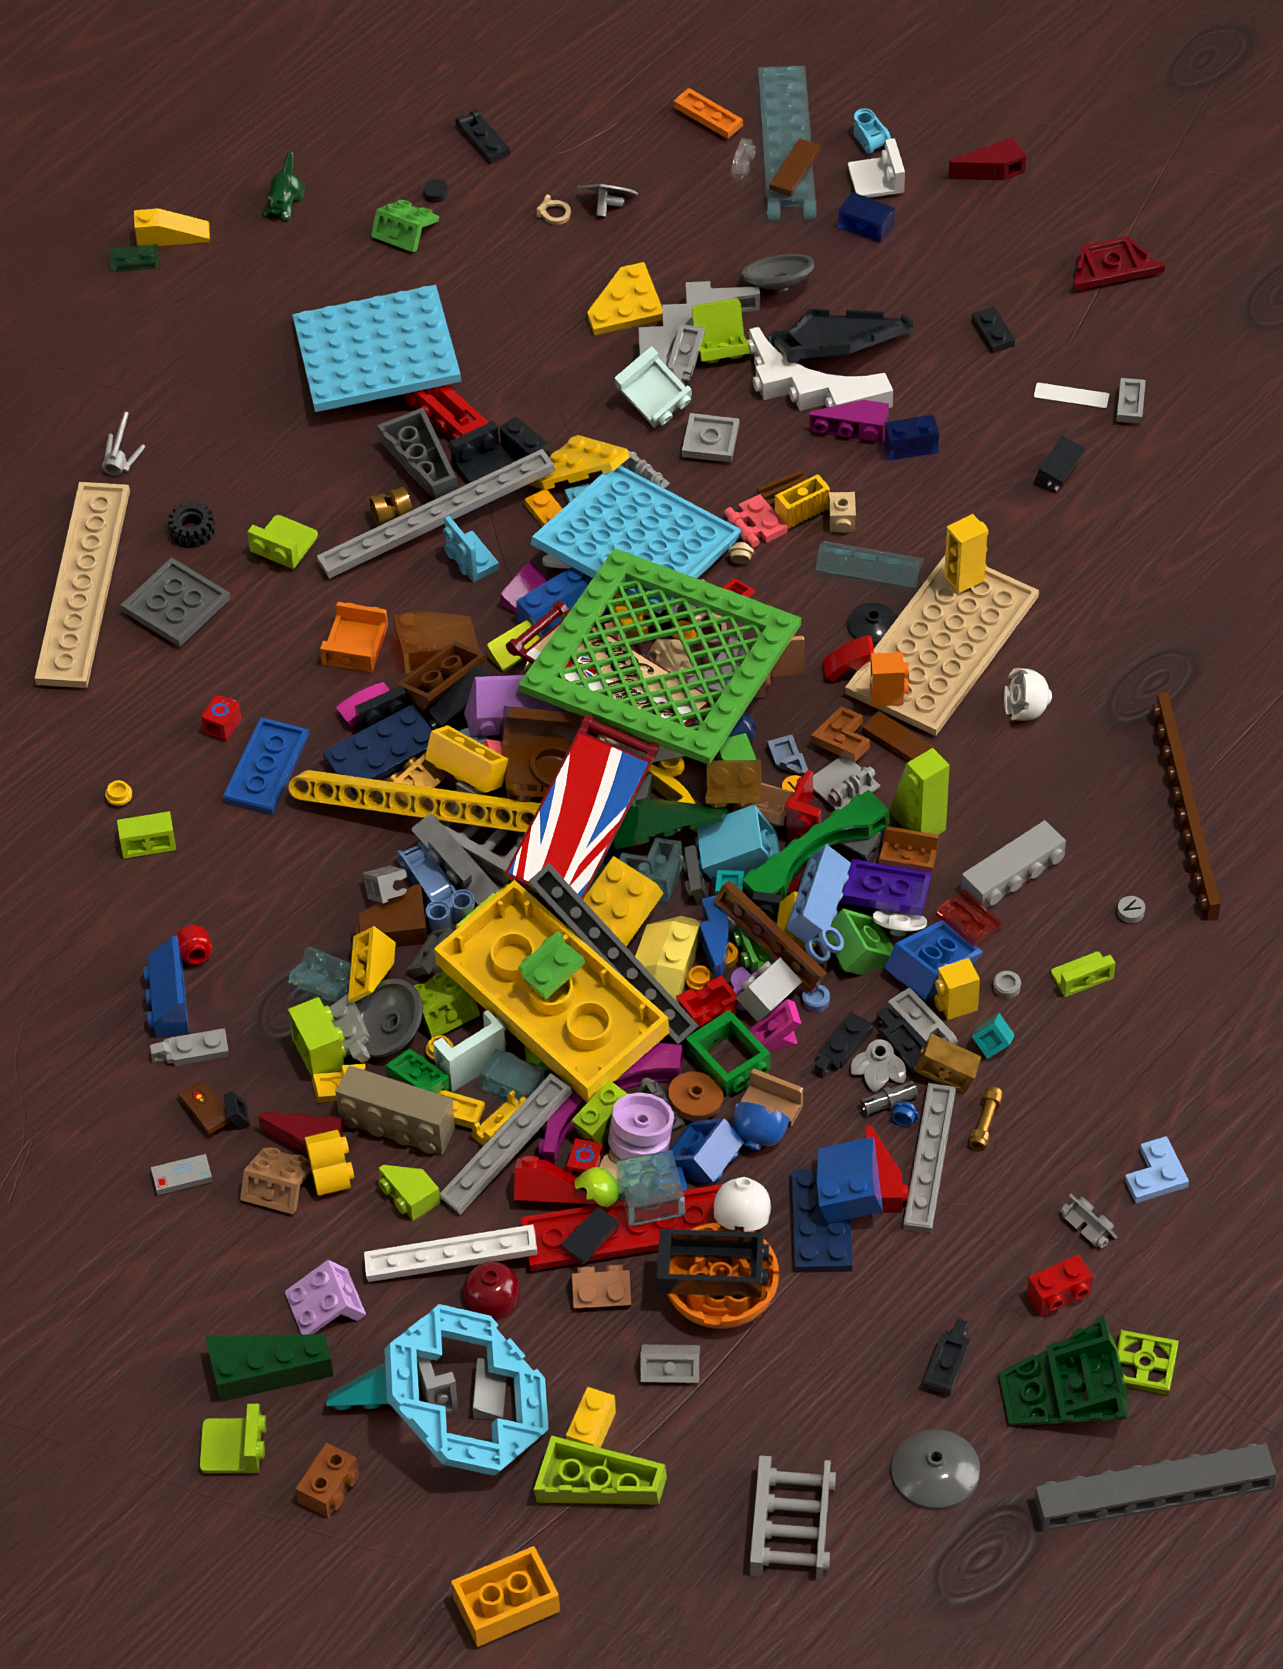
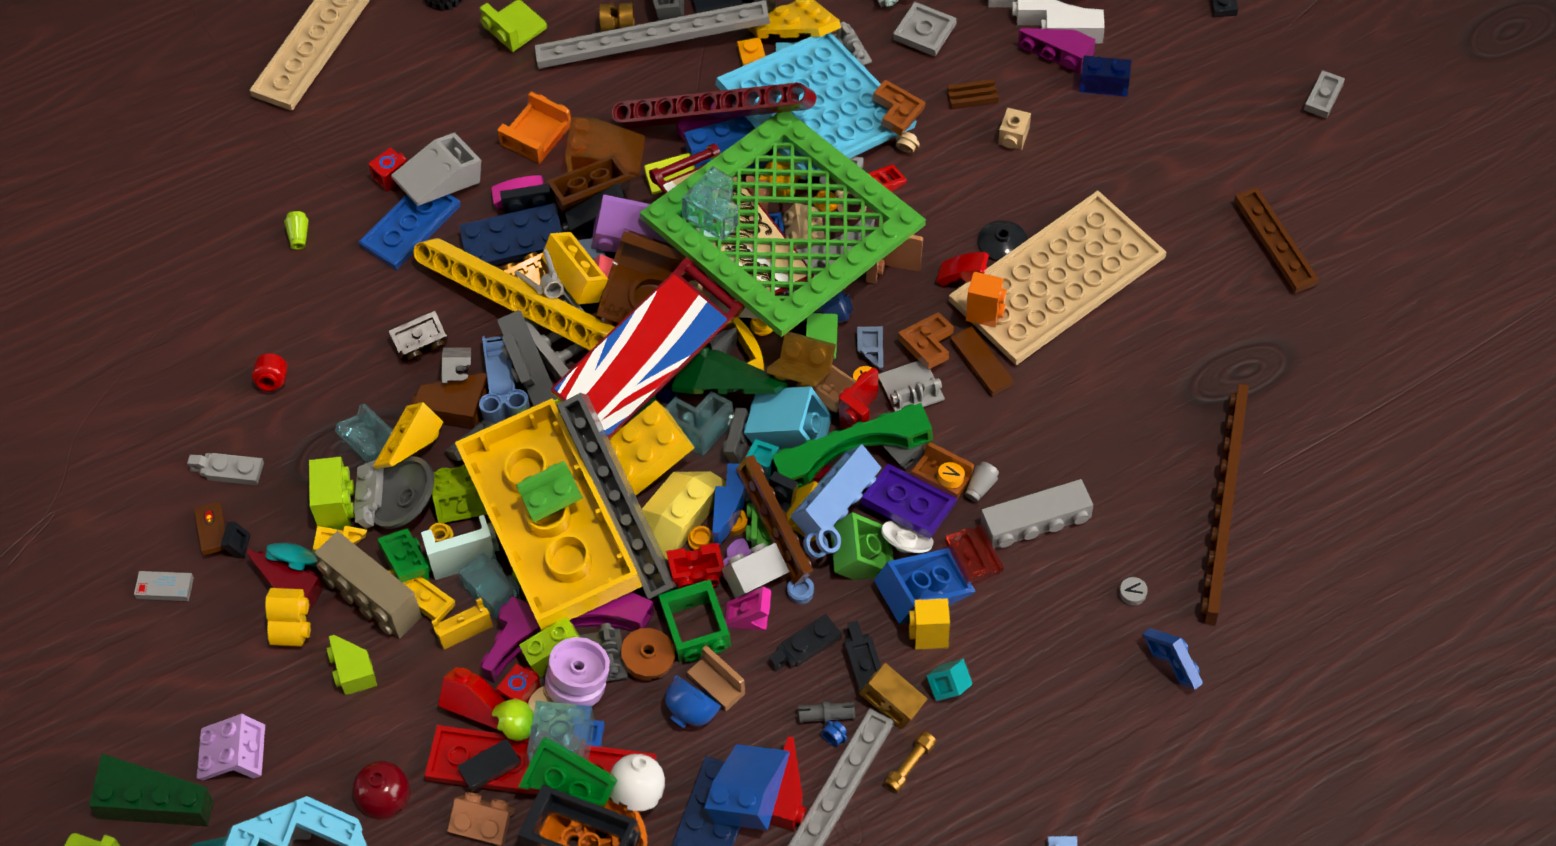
camera: 20 degrees right, 5 degrees up
yellow plate [105,780,132,806] -> none
lime hinge [117,811,176,859] -> none
dark grey plate [121,557,230,647] -> none
blue slope [143,936,189,1038] -> none
medium nougat bracket [240,1148,311,1214] -> none
white plate [364,1225,538,1282] -> none
light grey tile [440,1073,573,1215] -> none
medium azure bracket [443,516,499,582] -> none
blue slope [661,1118,744,1184] -> none
coral plate [724,494,788,548] -> none
yellow brick [774,474,830,529] -> none
clear light blue fence [816,541,924,588] -> none
light grey plate [851,1039,906,1093] -> none
light grey plate [888,987,958,1045] -> none
lime wedge [889,748,950,835] -> none
yellow brick [944,514,988,593] -> none
light grey tile [993,971,1021,999] -> none
white cylinder [1004,668,1052,721] -> none
white sticker [1034,383,1109,408] -> none
black hinge [1034,435,1086,492] -> none
lime panel [1051,952,1115,997] -> none
none -> teal dish [265,543,318,570]
none -> lime cone [284,211,309,250]
none -> bracket [388,311,448,361]
none -> light grey slope [391,133,481,206]
none -> light grey plant [515,249,564,299]
none -> green wing [518,736,618,806]
none -> dark red beam [612,82,817,128]
none -> clear light blue brick [682,166,738,241]
none -> dark orange plate [872,80,926,136]
none -> light orange tile [937,462,965,488]
none -> light grey cone [965,462,999,502]
none -> blue plate [1142,628,1203,689]
none -> reddish brown plate [1234,187,1319,293]

